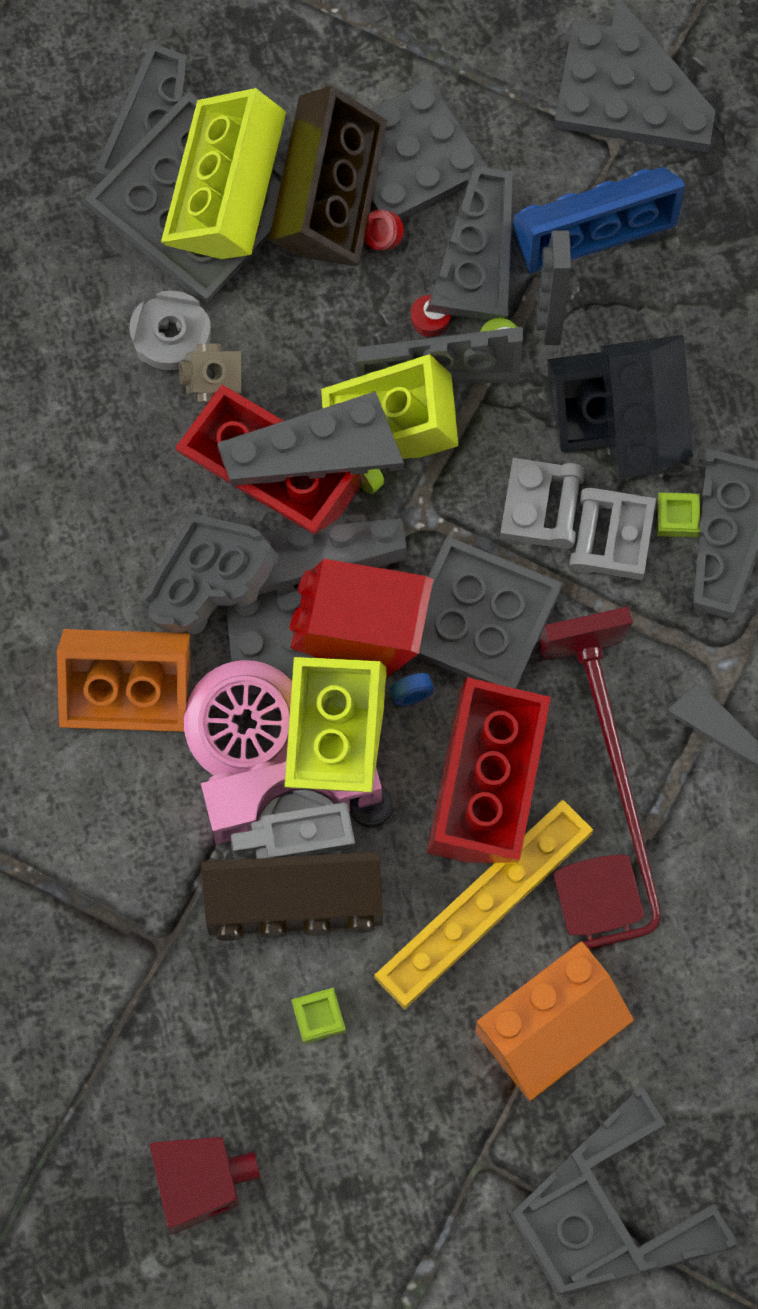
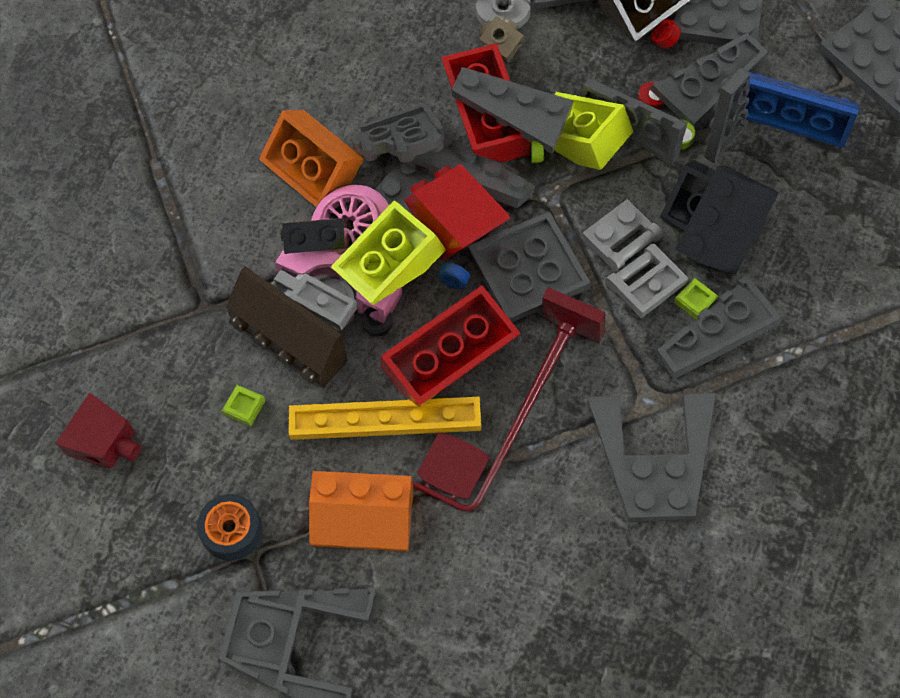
camera: 45 degrees right, 5 degrees down
none -> wheel [197,494,263,561]
none -> black hinge [280,218,345,254]

